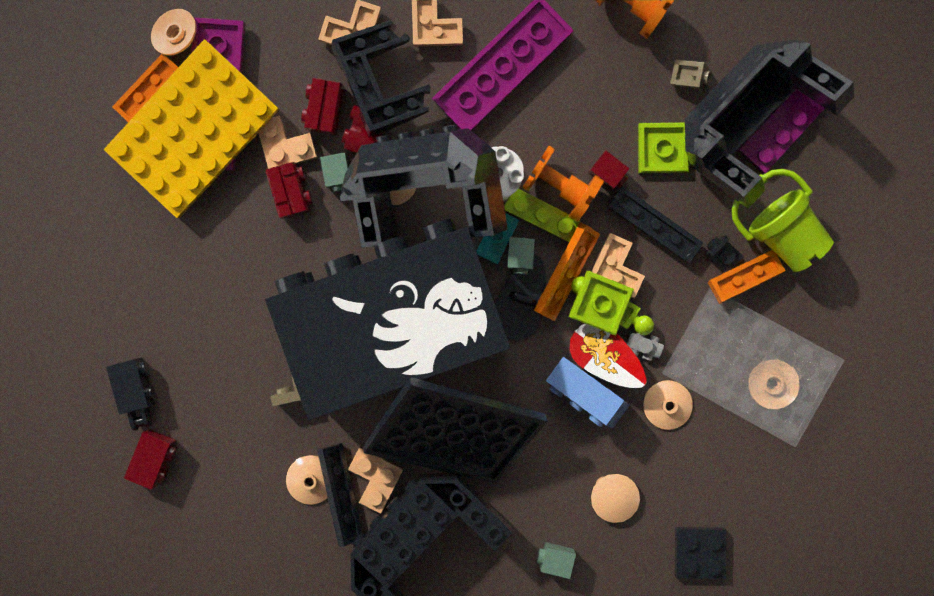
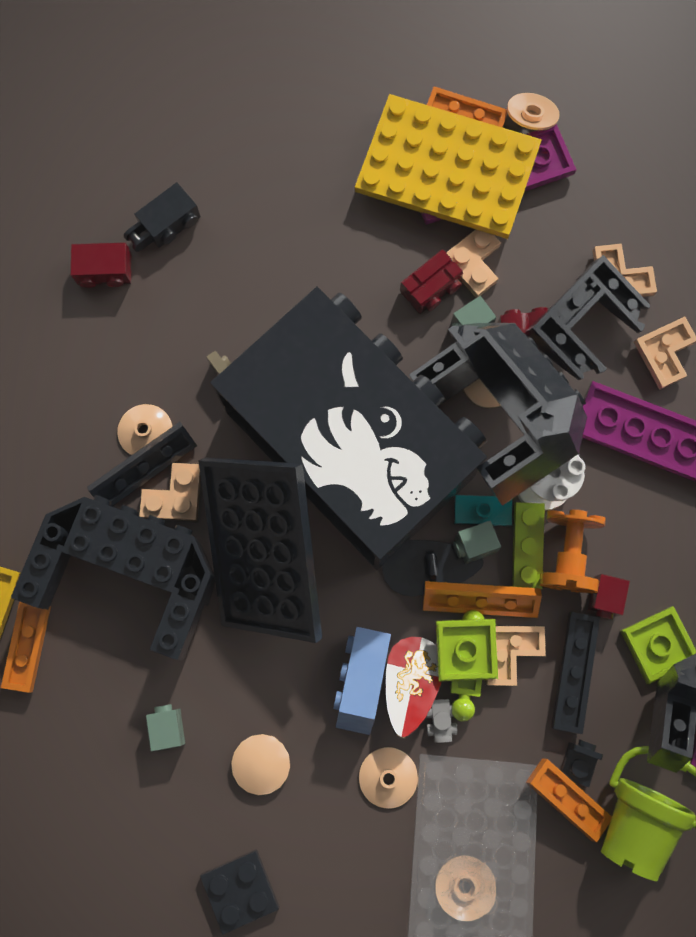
camera: 65 degrees right, 10 degrees down
dark red brick [301,78,344,136] -> none

